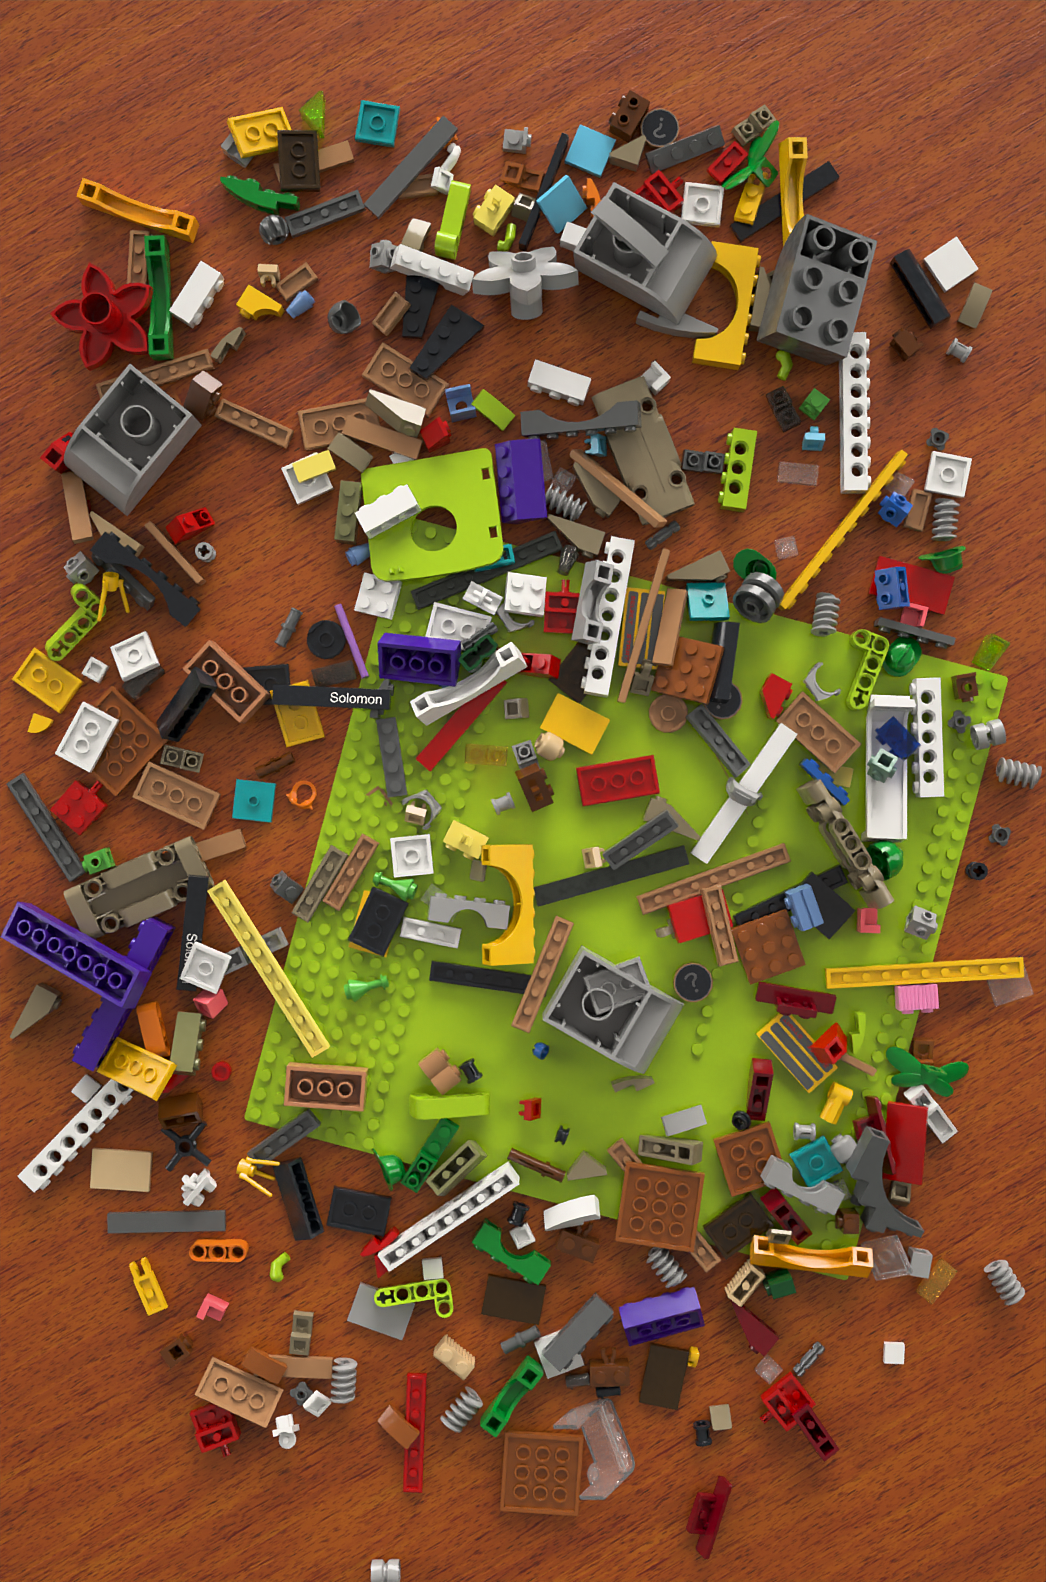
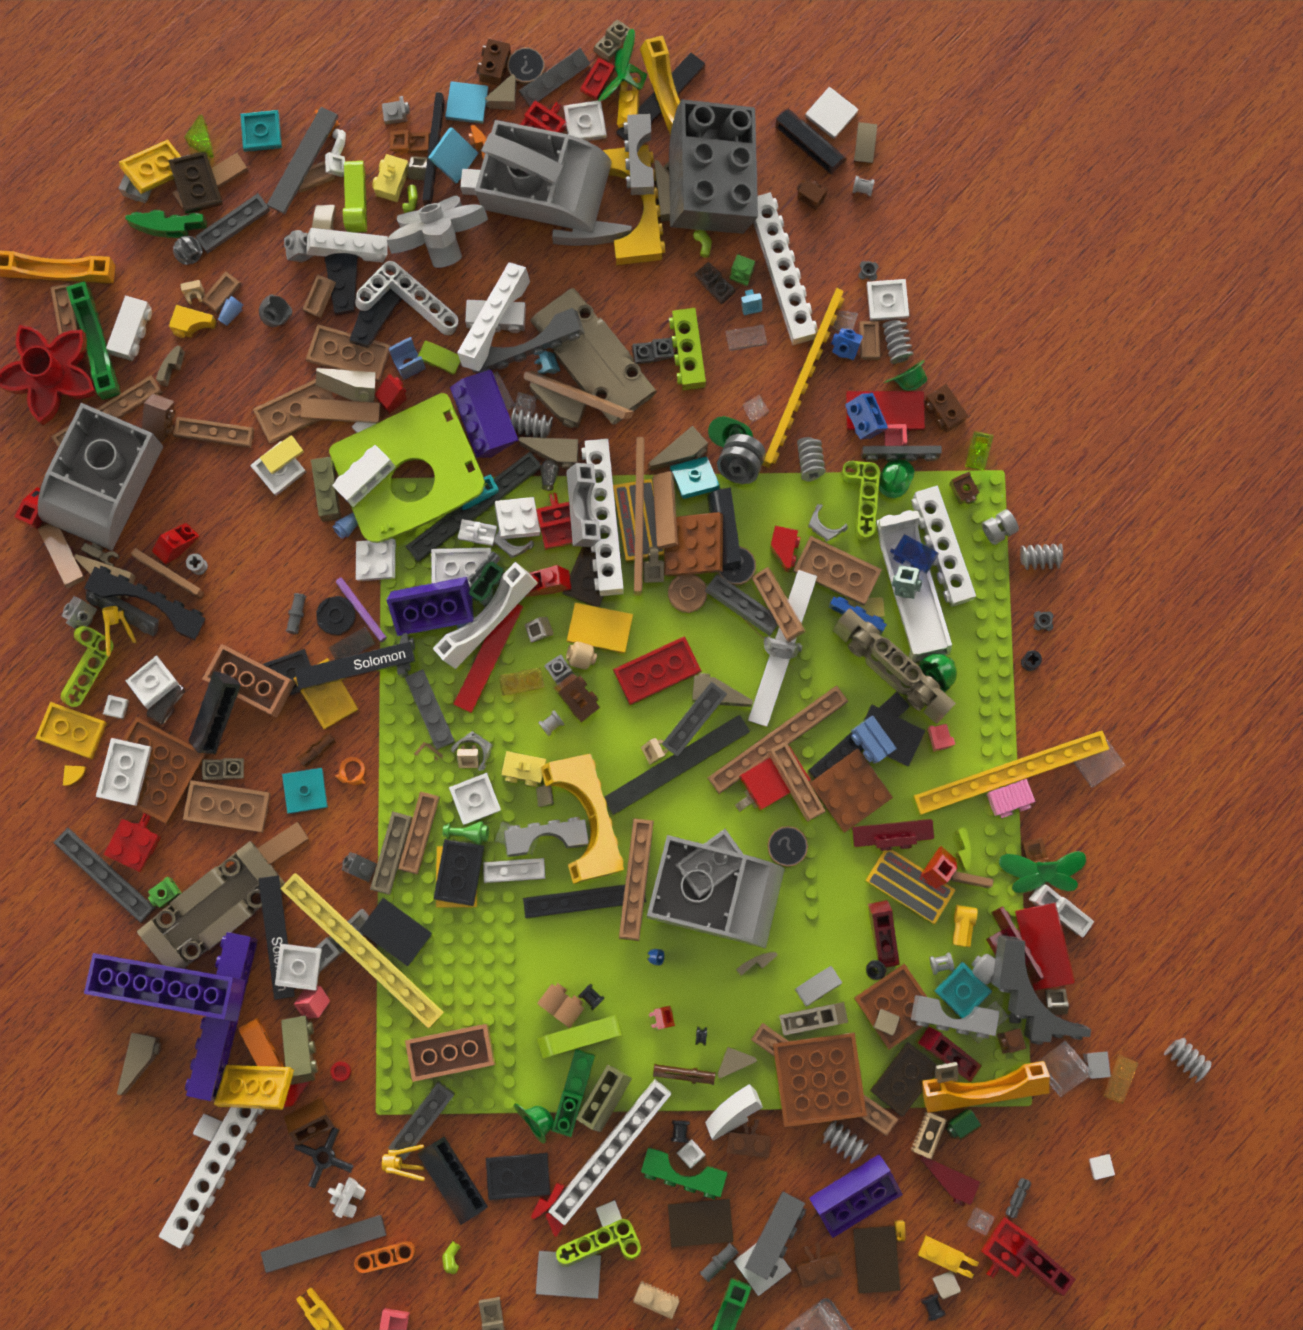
camera: 10 degrees left, 10 degrees down
tan tile [90,1148,153,1192] -> none
dark tan slope [328,432,373,473] -> none
bright green piece [344,974,389,1002] -> none
clear smoke pin [565,1372,590,1390] -> none
black pin [596,1386,621,1400] -> none
white panel [642,361,671,395] -> none
dark grey axle [645,521,680,550] -> none
light grey brick [904,906,938,940] -> none
dark grey plate [948,710,971,733] -> none
none -> dark tan plate [81,543,119,567]
none -> white beam [355,261,458,335]
none -> black tile [359,898,433,967]
none -> white arch [457,263,530,371]
none -> light grey arch [624,114,654,195]
none -> medium nougat tile [752,567,806,642]
none -> dark tan slope [873,1009,900,1036]
none -> yellow hinge [918,1236,979,1279]
none -> reddish brown brick [924,384,968,433]

